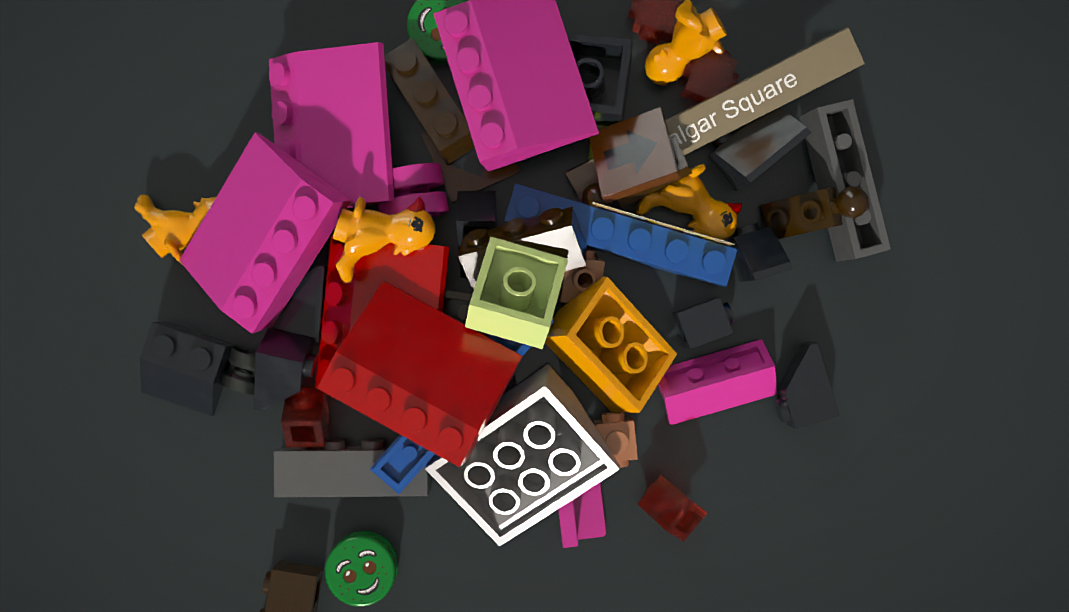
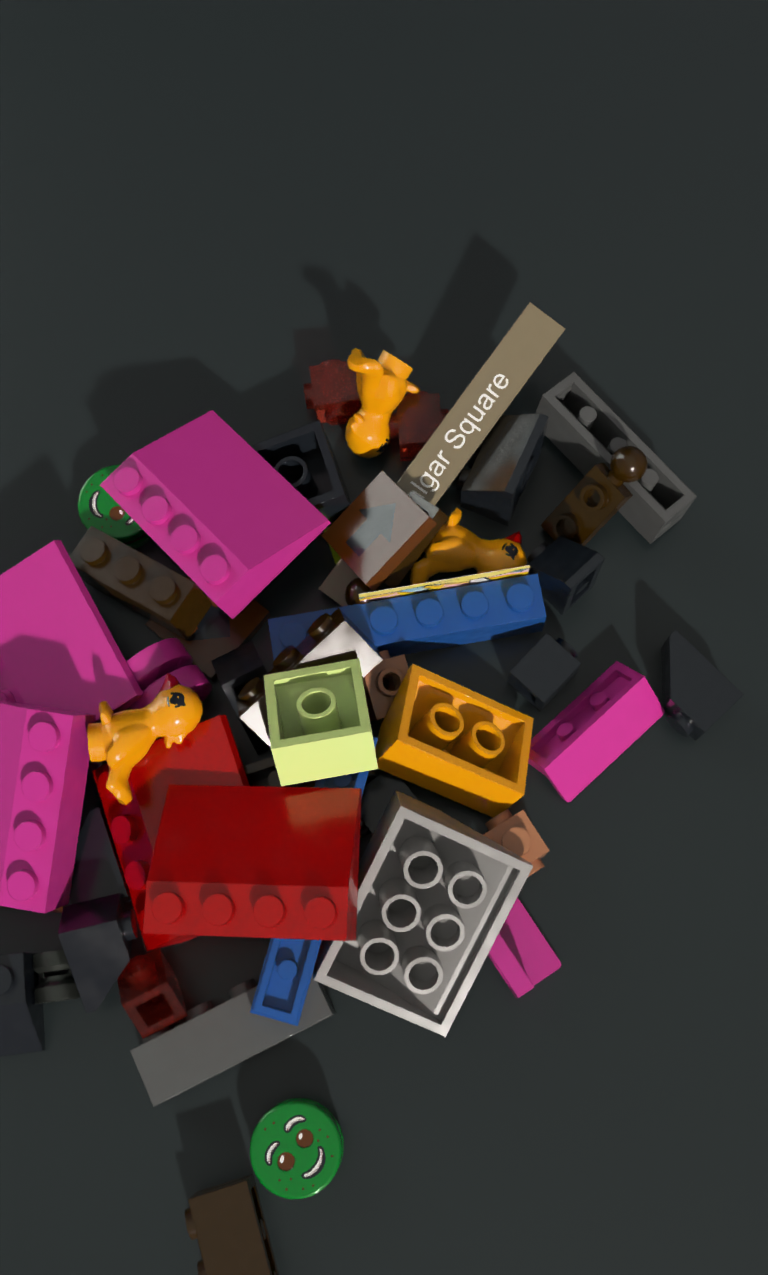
camera: 20 degrees left, 15 degrees down
clear red brick [637,475,708,542] -> none

